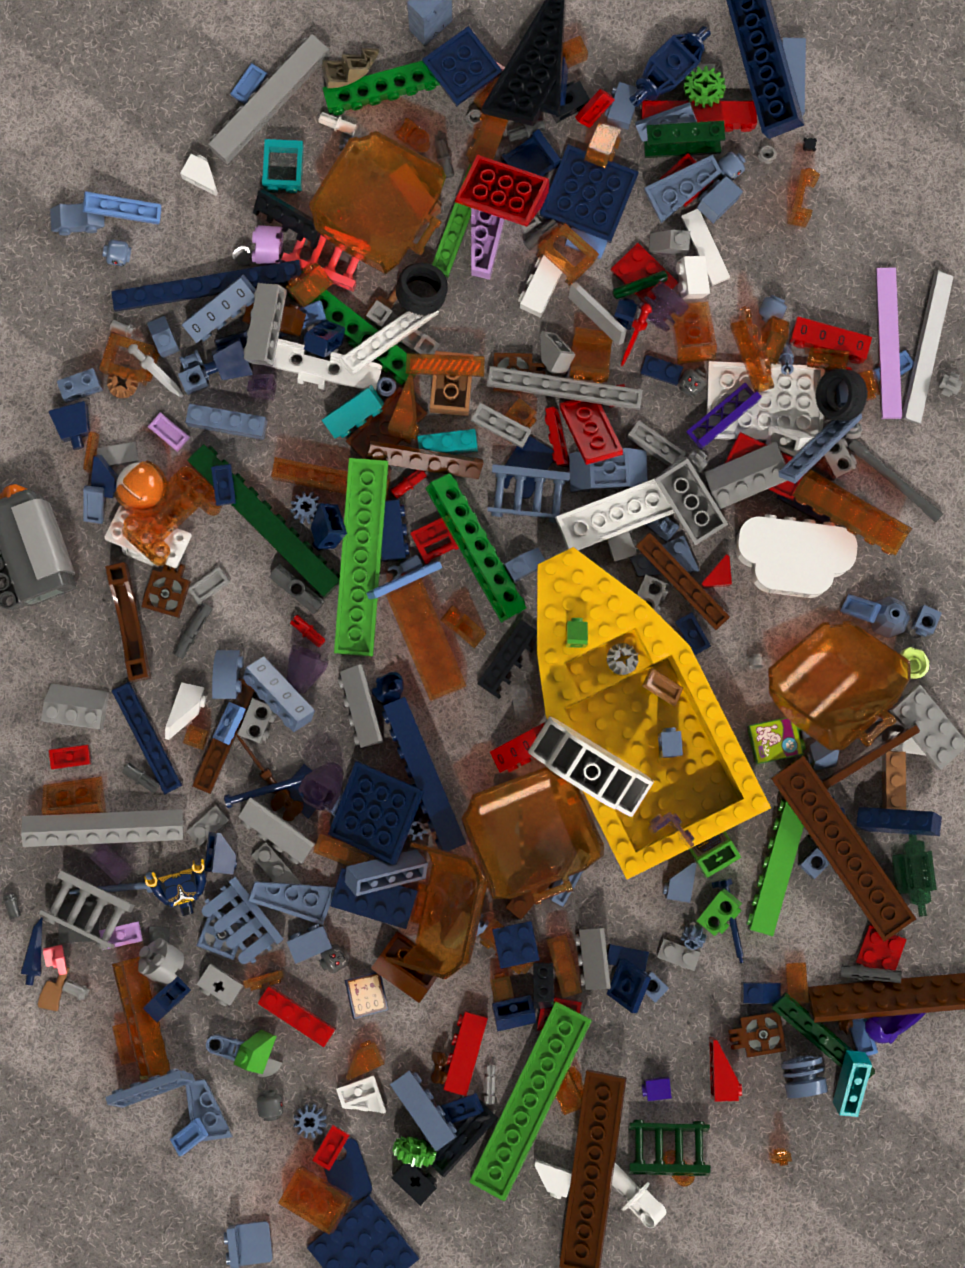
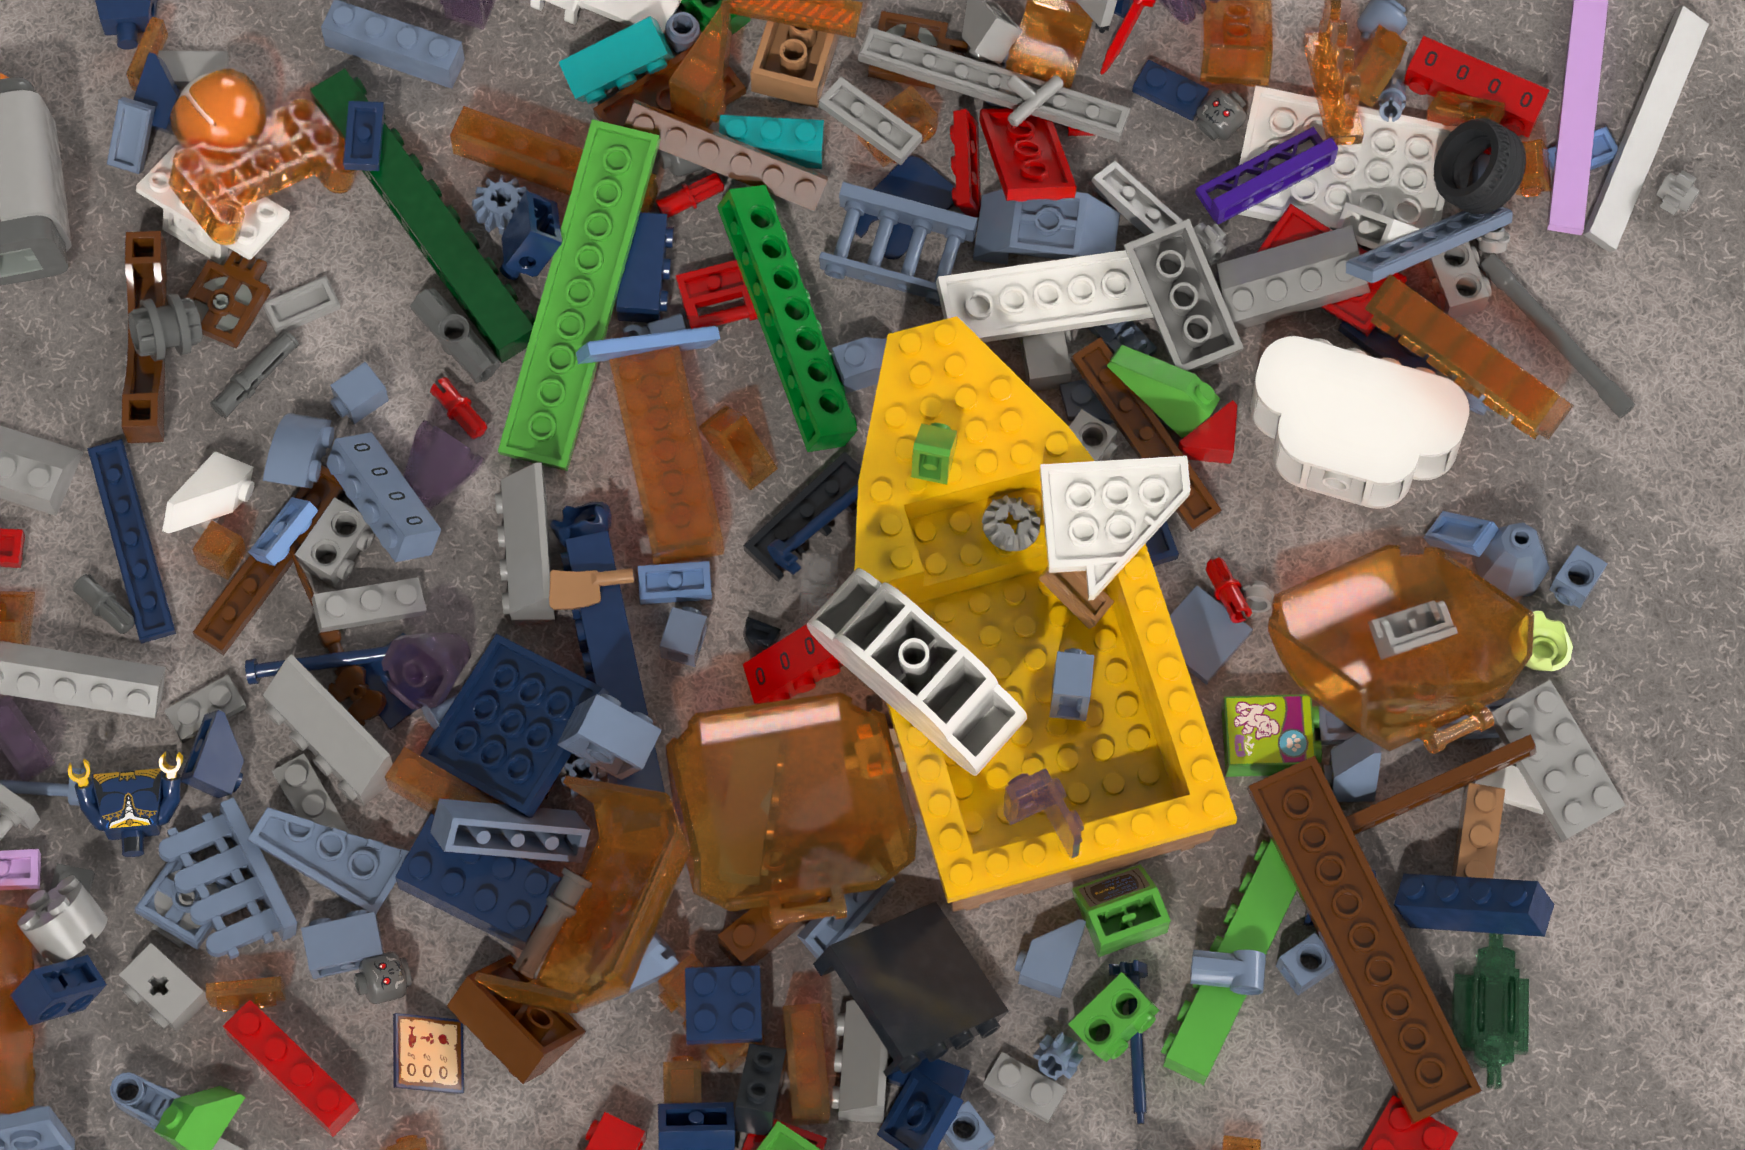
camera: 10 degrees right, 15 degrees down
lavender tile [148,412,190,452] -> none
none -> dark grey piece [128,293,202,361]
none -> light grey plate [311,577,427,633]
none -> sand blue brick [330,362,389,424]
none -> dark grey pin [512,867,593,979]
none -> medium nougat piece [549,568,634,610]
none -> sand blue brick [557,694,662,780]
none -> medium blue plate [638,561,712,605]
none -> sand blue brick [659,606,708,667]
none -> black tile [743,617,781,655]
none -> dark blue piece [767,483,858,575]
none -> black panel [813,901,1009,1076]
none -> light grey piece [1007,75,1063,127]
none -> white wing [1040,456,1191,600]
none -> bright green slope [1107,345,1220,439]
none -> sand blue tile [1170,586,1253,685]
none -> sand blue piece [1190,950,1266,995]
none -> red axle [1205,557,1252,623]
none -> light grey hinge [1368,600,1458,660]

